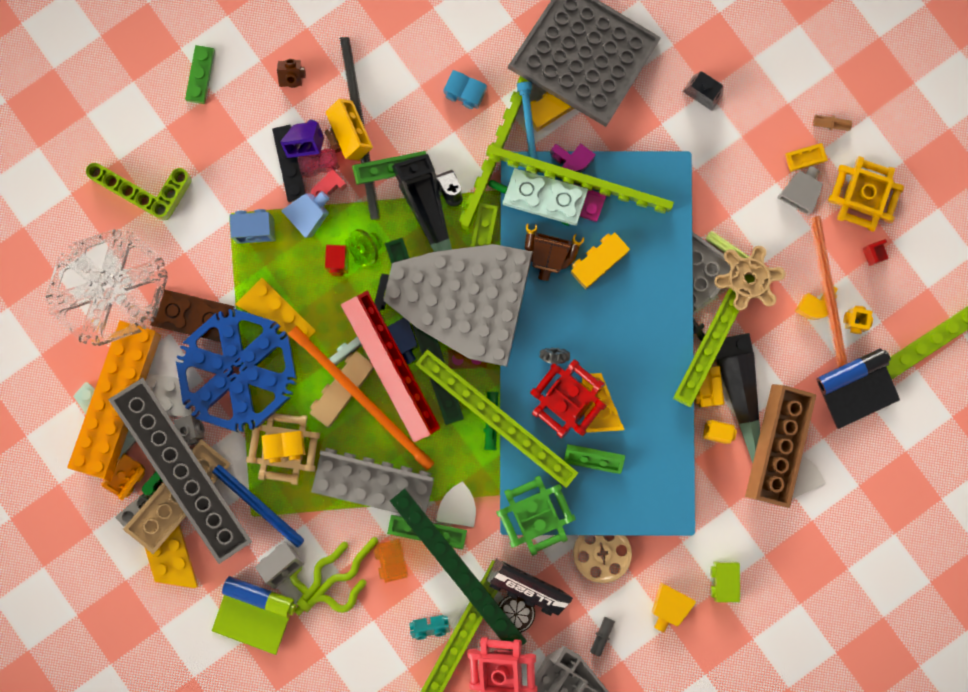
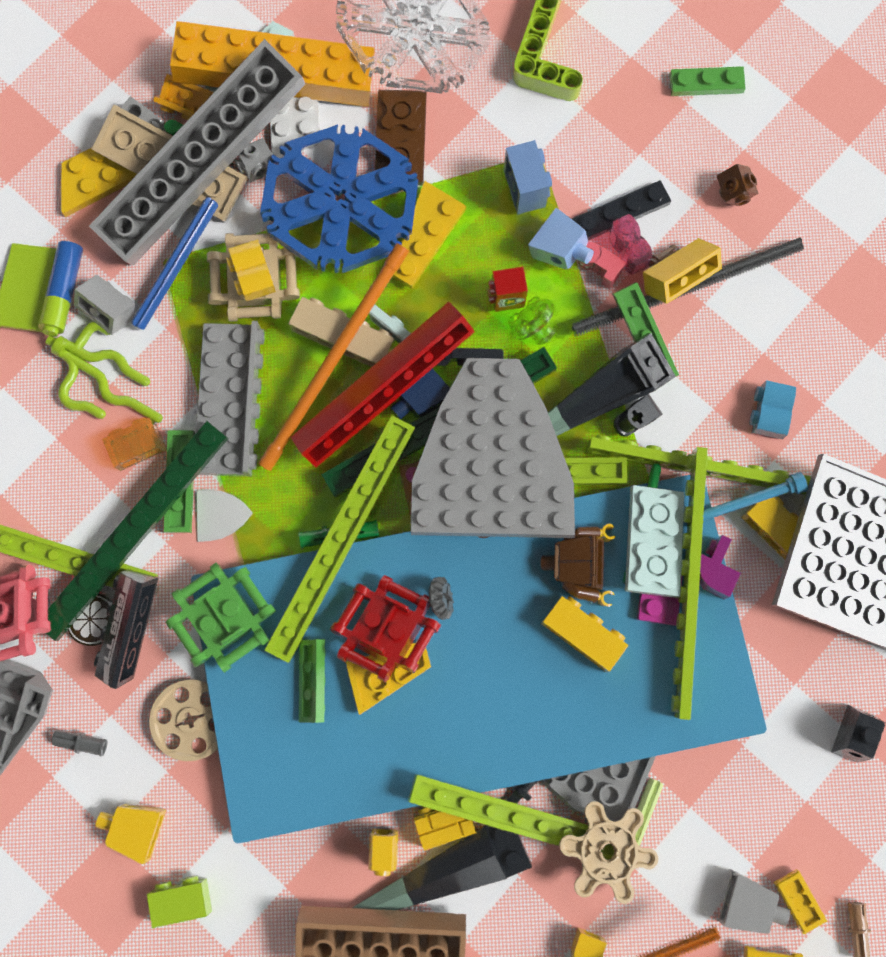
camera: 80 degrees right, 5 degrees down
dark purple torso [280,119,324,158] -> none
teal hinge [409,615,450,640] -> none

